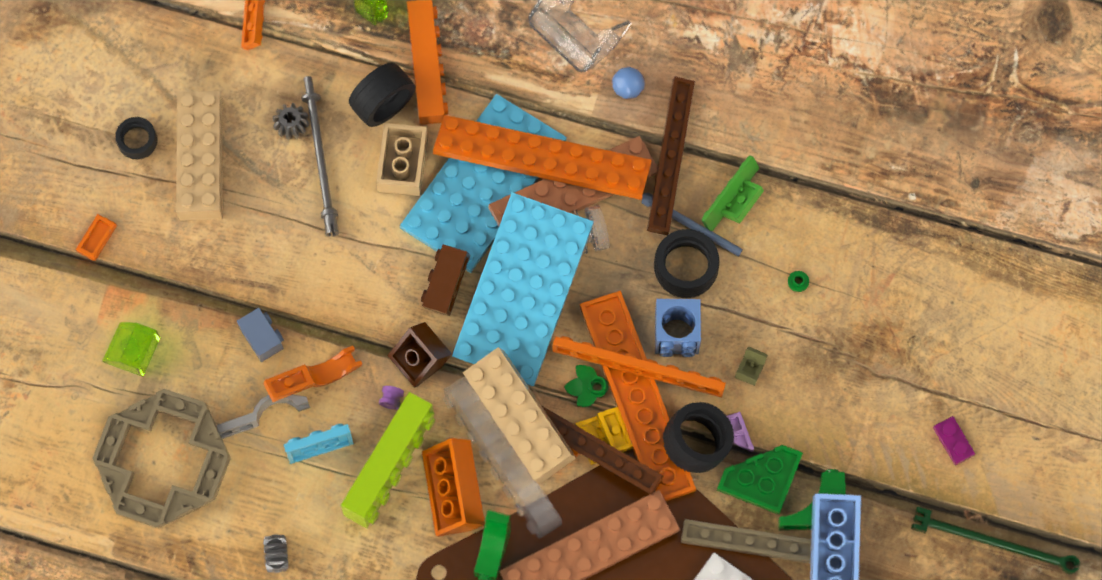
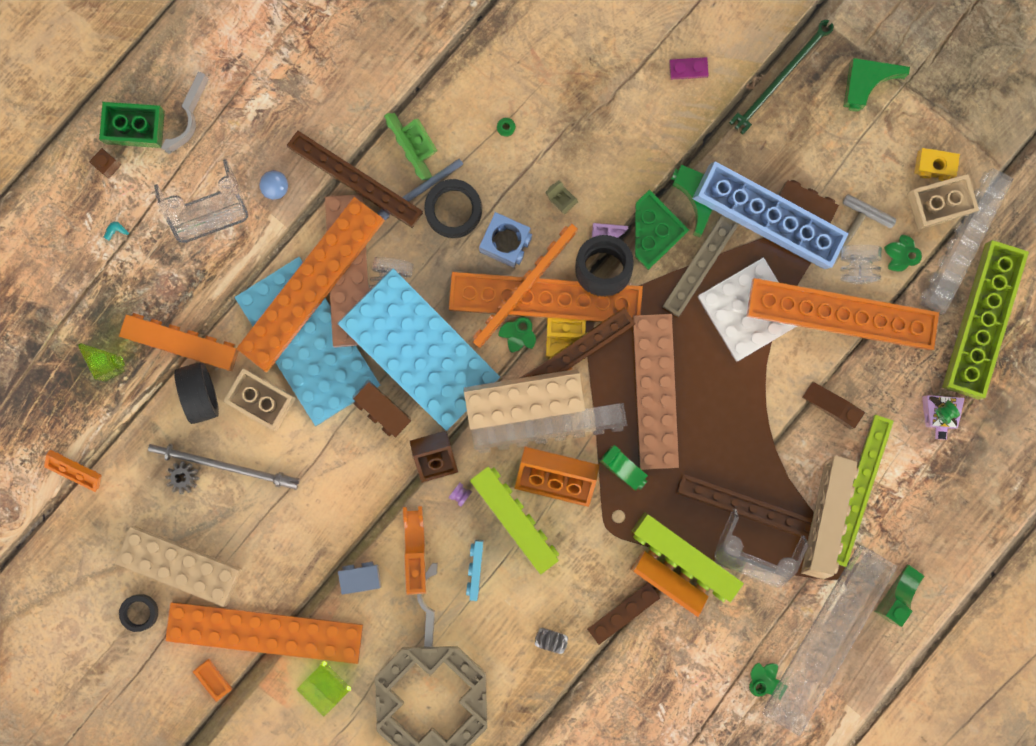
camera: 70 degrees left, 15 degrees up
none -> orange plate [165,602,363,664]

